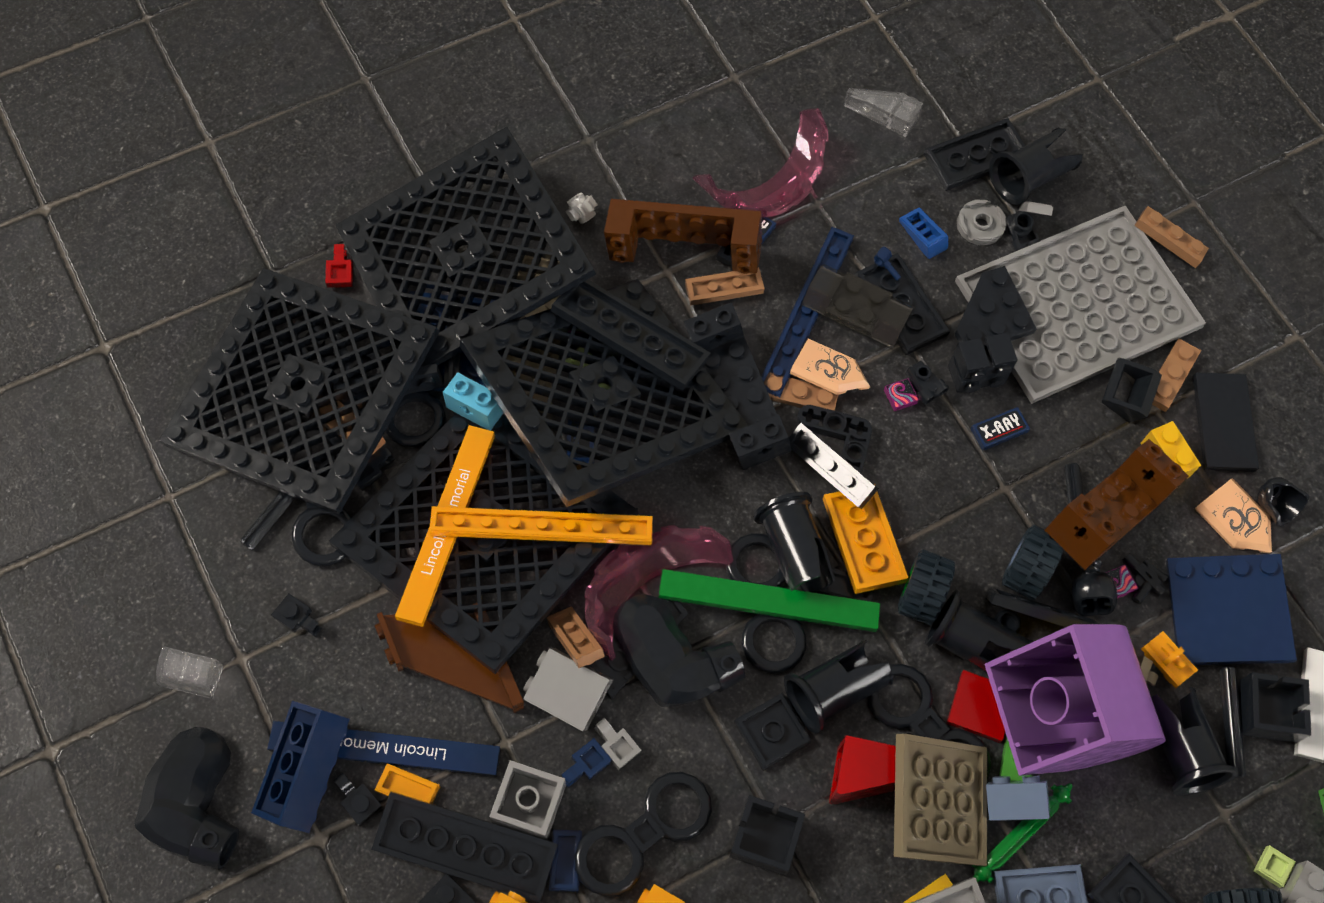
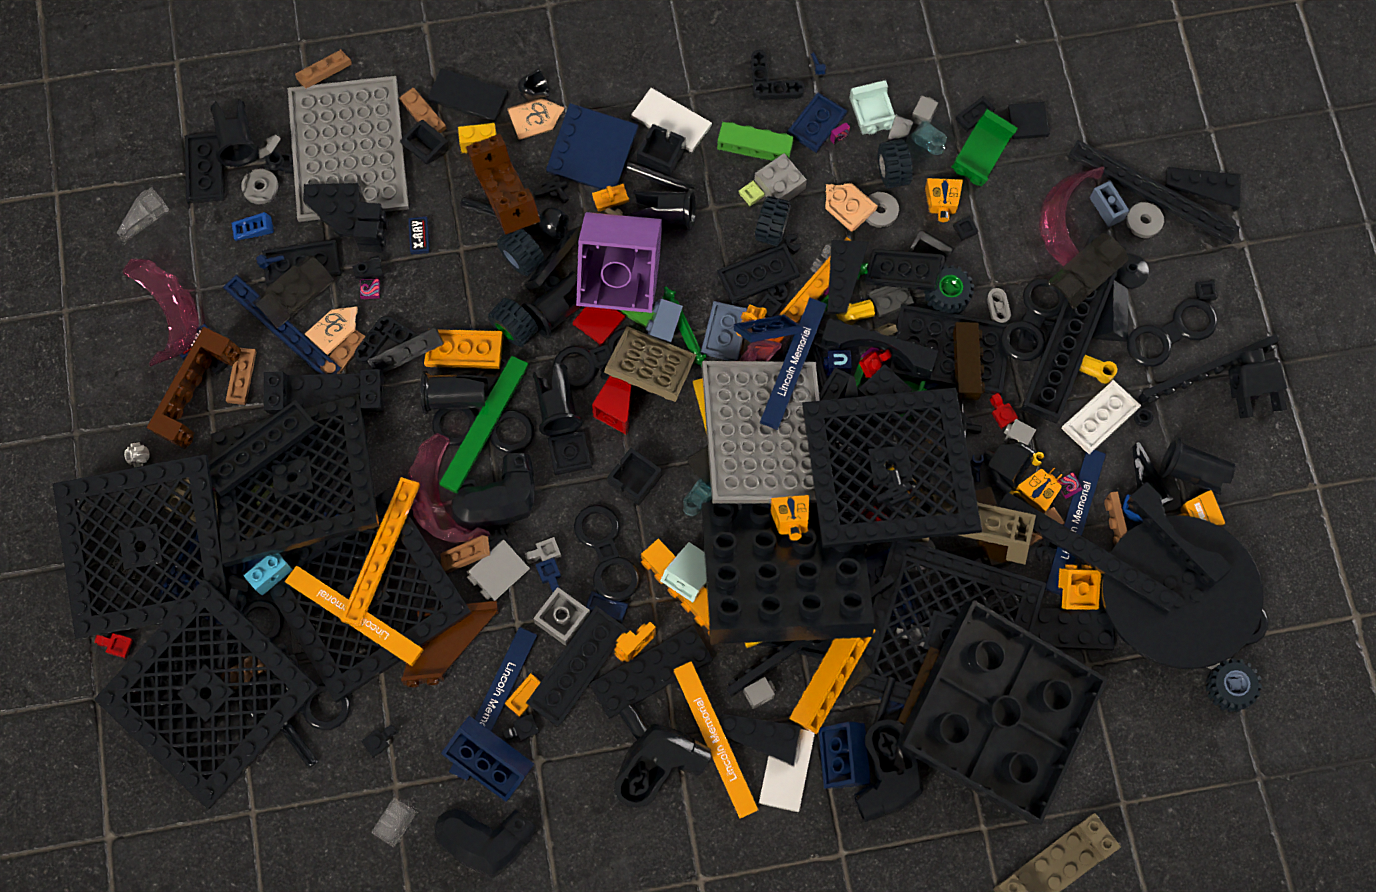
camera: 70 degrees left, 5 degrees up
tile [1106,565,1138,599] -> none

